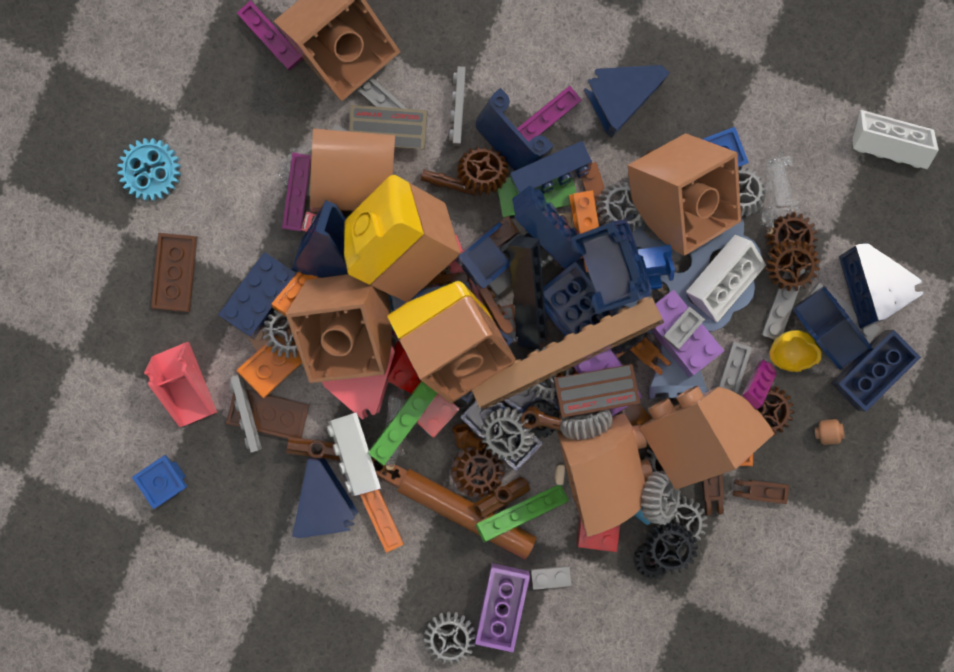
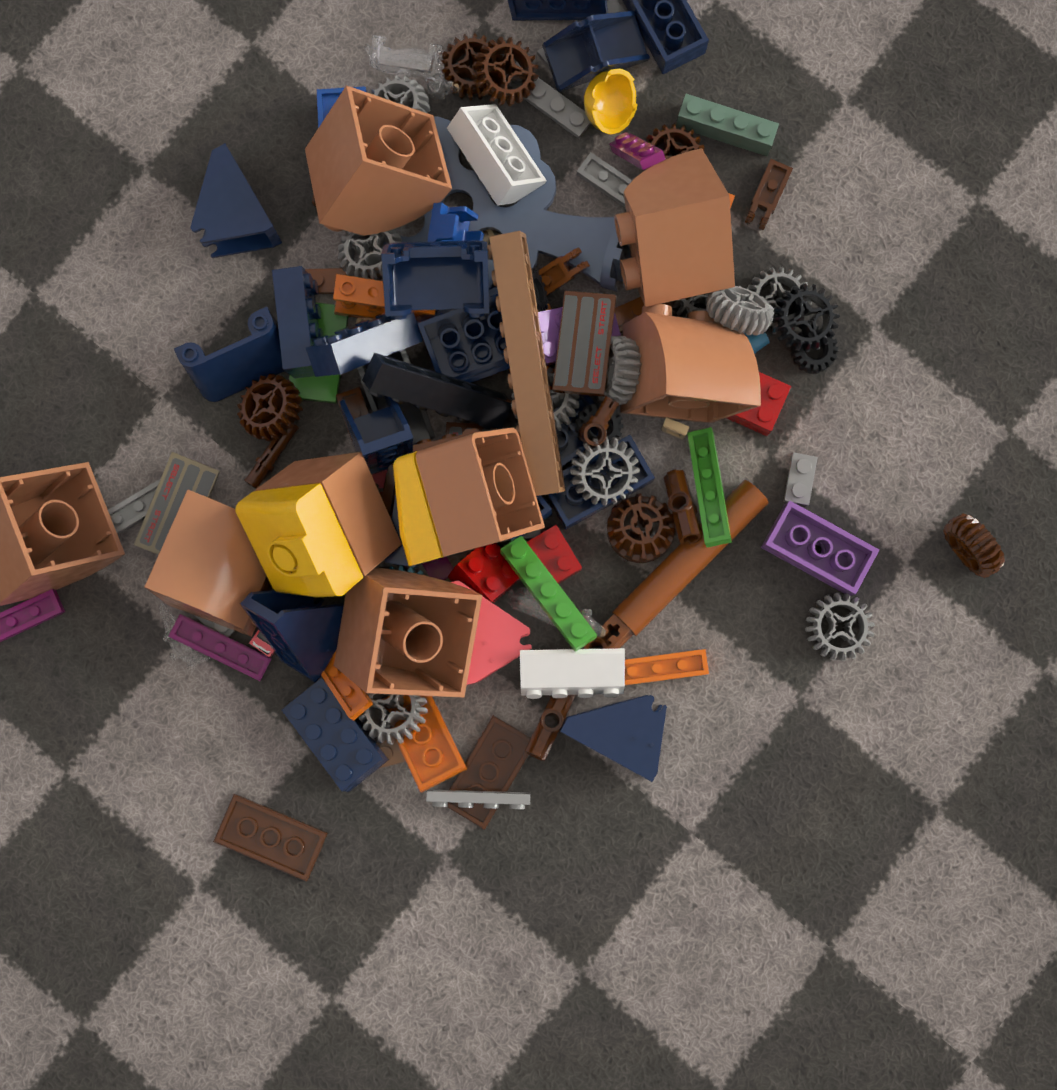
camera: 70 degrees left, 5 degrees down
medium azure gear [118,138,182,201] -> none
blue panel [132,455,188,509] -> none
coral ladder [144,342,217,427] -> none
light grey plate [449,66,466,147] -> none
reddish brown pin [452,423,486,451] -> none
magenta plate [517,85,582,142] -> none
medium lavender brick [650,289,724,378] -> none
light grey plate [663,306,705,350] -> none
reddish brown hinge [702,474,724,515] -> none
nougat head [815,419,845,445] -> none
none -> sand green brick [676,94,779,156]

